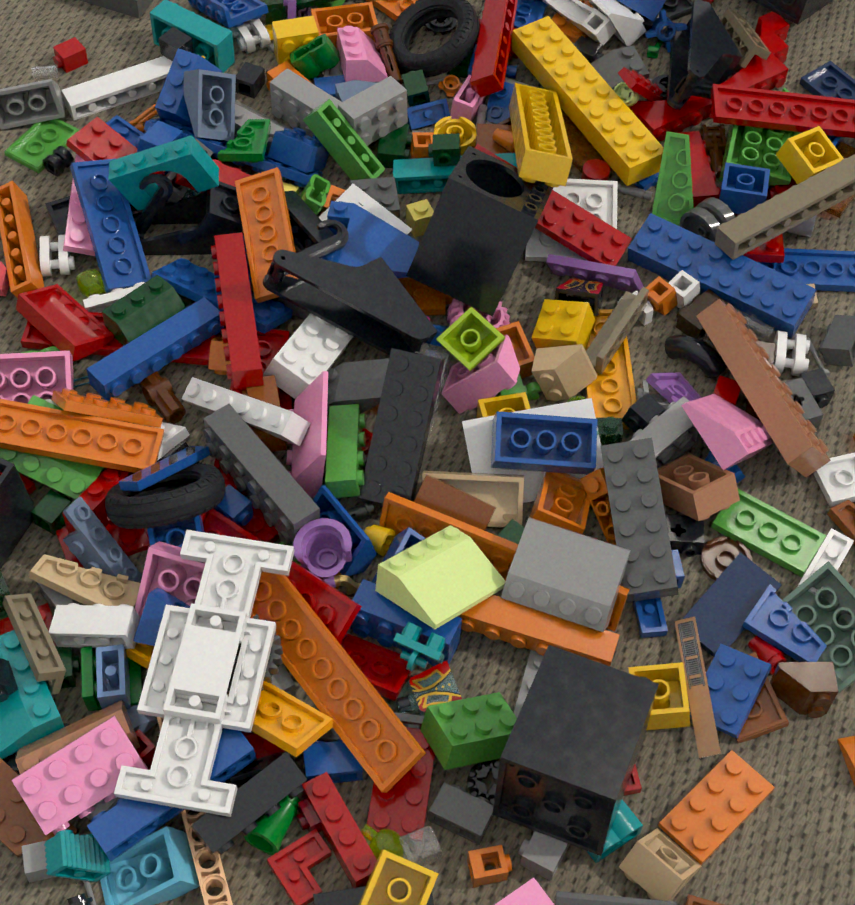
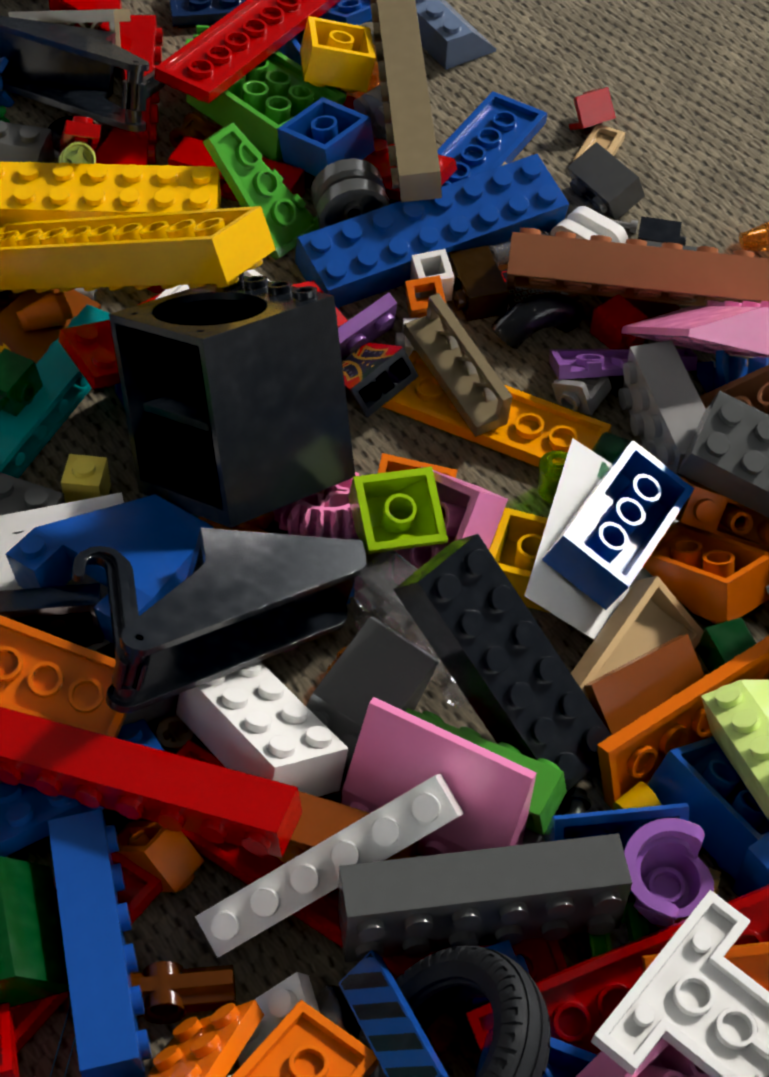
camera: 60 degrees left, 5 degrees down
yellow brick [531,299,595,350] -> none
tan slope [532,344,597,401] -> none
black brick [621,393,665,433] -> none

